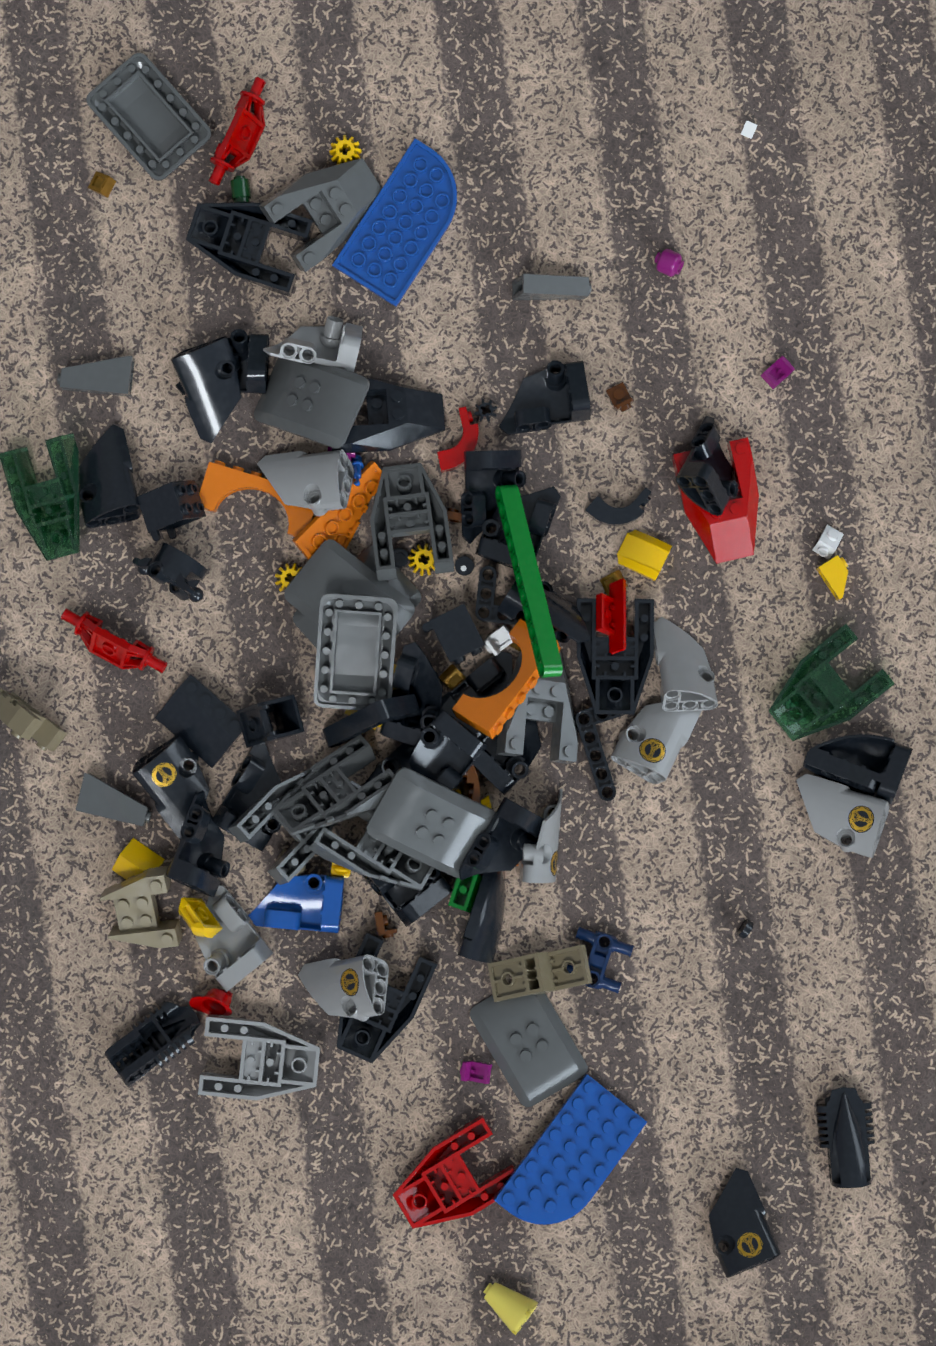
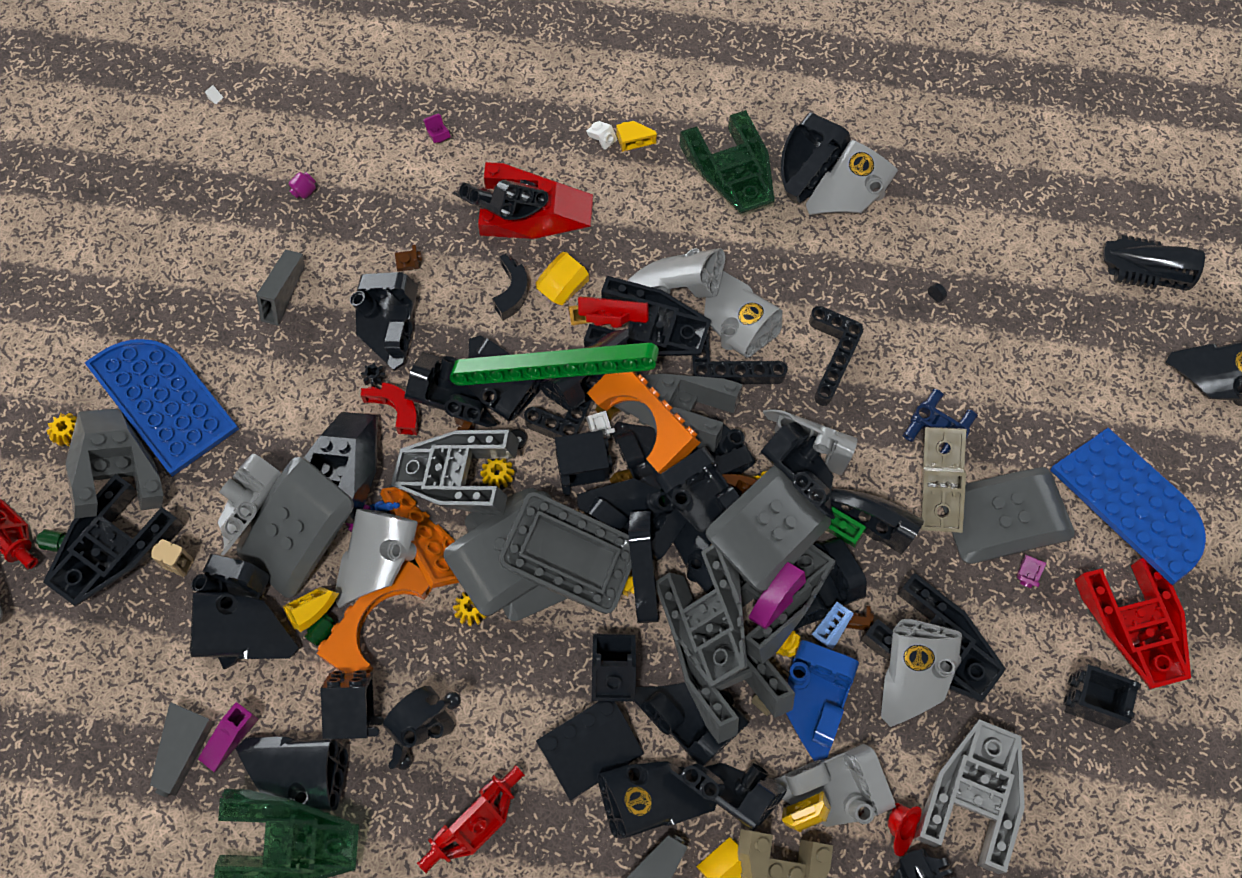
camera: 75 degrees left, 20 degrees down
none -> tan brick [152,539,194,577]
none -> magenta slope [198,702,259,773]
none -> yellow slope [282,587,339,632]
none -> dark green brick [304,614,335,647]
none -> magenta slope [749,562,806,630]
none -> black beam [809,306,864,406]
none -> light blue slope [811,602,854,650]
none -> black container [1063,664,1141,730]

